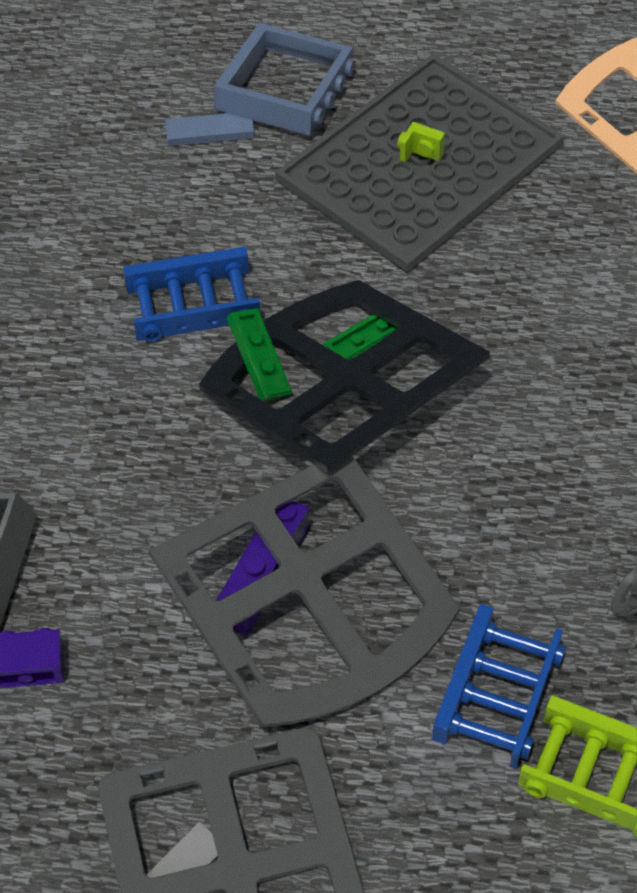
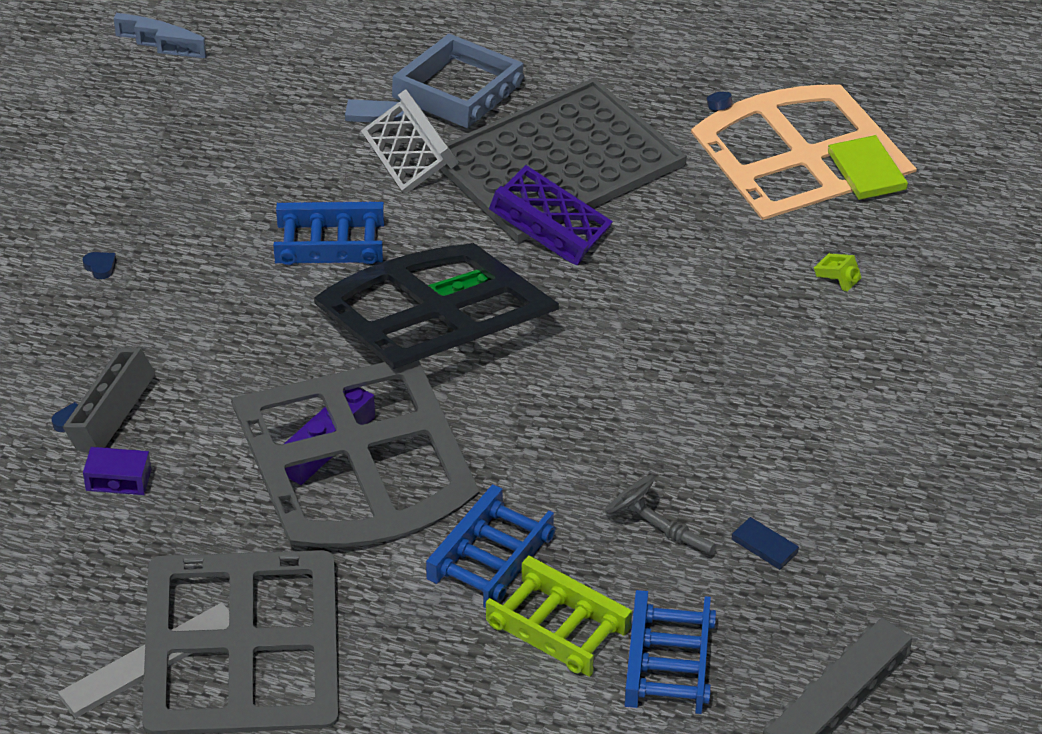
camera: 10 degrees right, 10 degrees down
green tile [226,308,293,402] -> none
lime bracket [397,122,445,163] -> none
none -> light grey fence [361,89,459,193]
none -> dark purple fence [489,165,613,265]
none -> dark blue tile [707,92,733,111]

